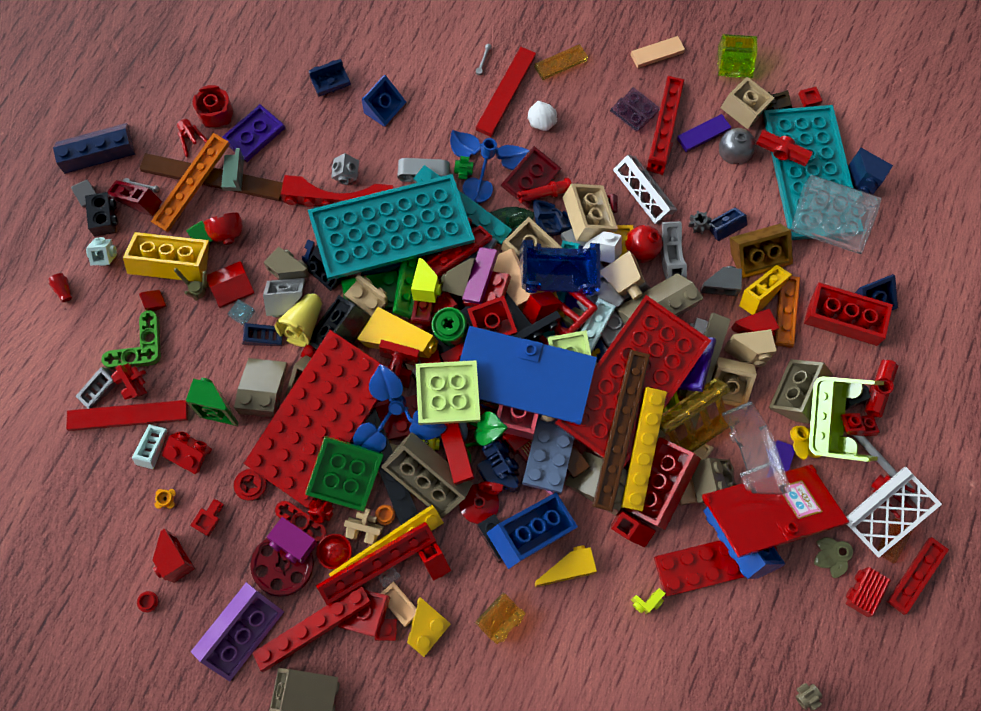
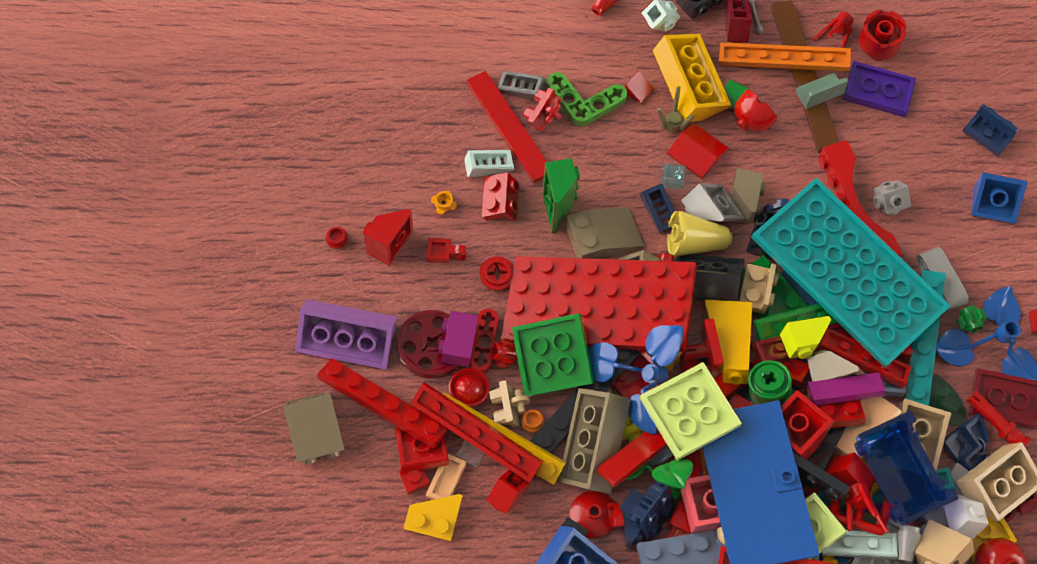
camera: 65 degrees right, 5 degrees down
none -> red plant [845,483,889,534]

